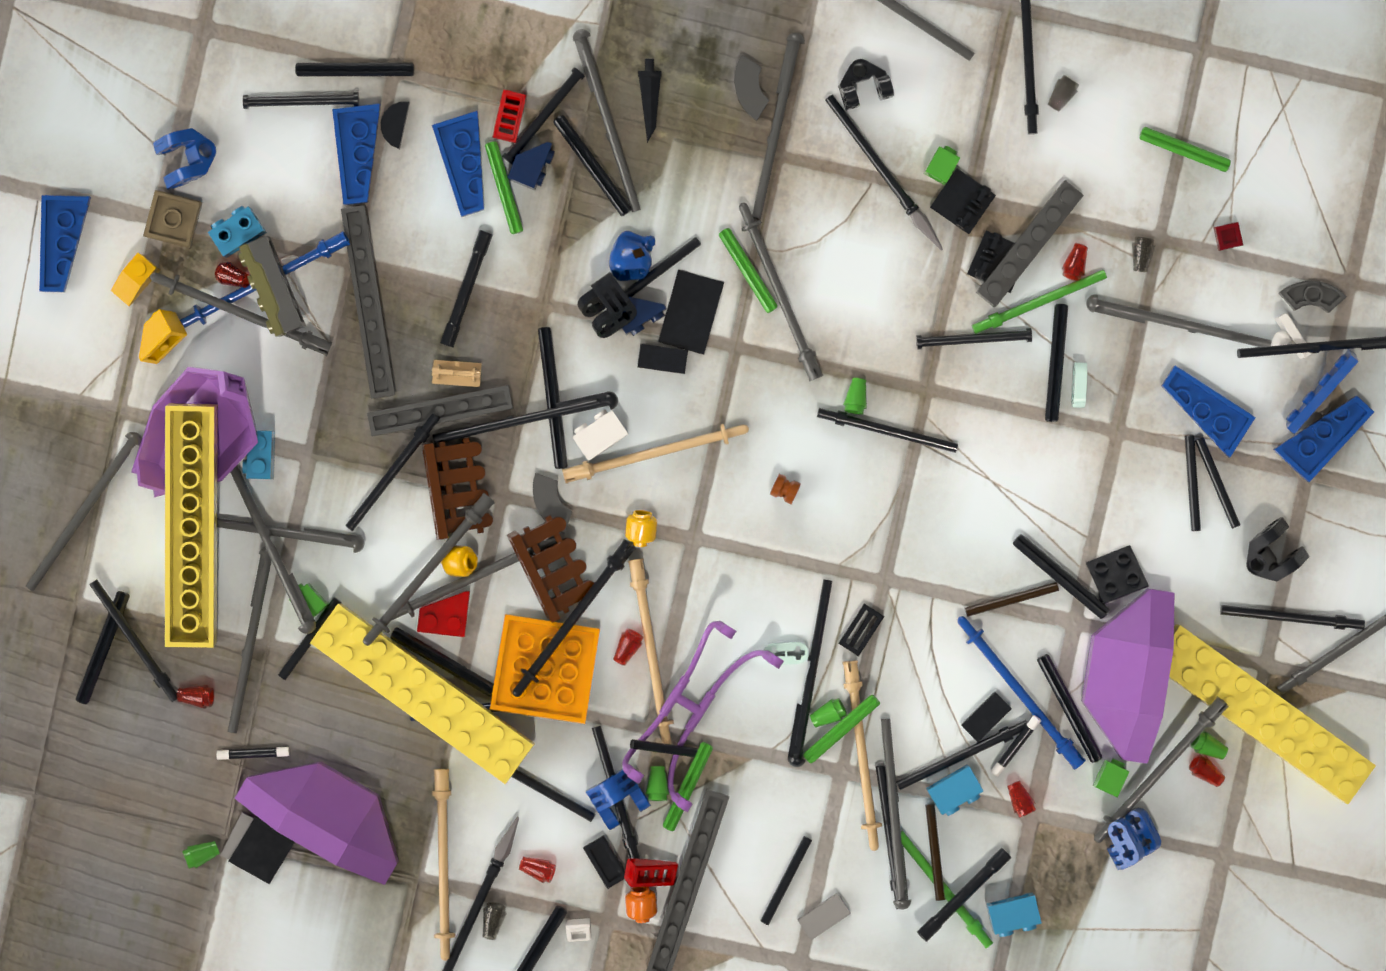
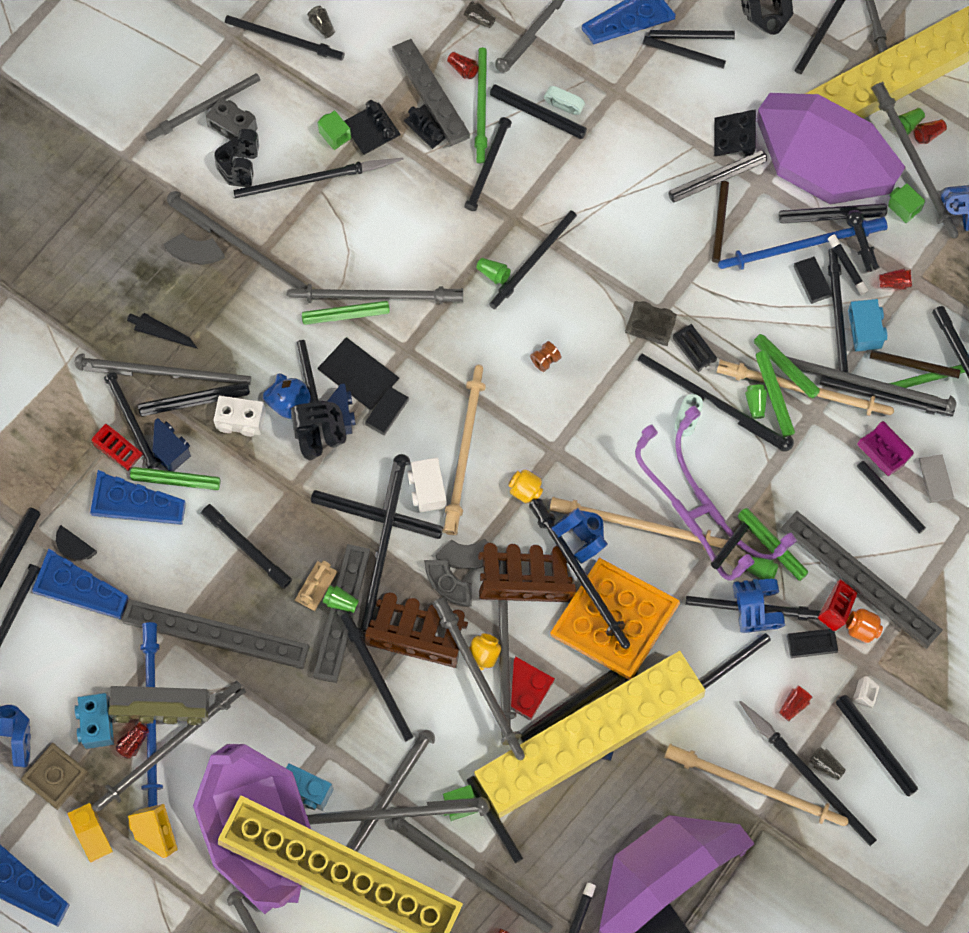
camera: 65 degrees left, 20 degrees down
clear red cone [613,628,644,666] -> none
none -> dark grey brick [205,97,258,140]
none -> white brick [214,396,266,437]
none -> bright green cone [323,585,359,613]
none -> dark grey tile [424,560,472,607]
none -> blue piece [551,508,608,564]
none -> clear smoke bracket [625,301,677,346]
none -> bright green axle [754,334,820,398]
none -> black pin [846,210,880,273]
none -> magenta bracket [857,421,914,477]

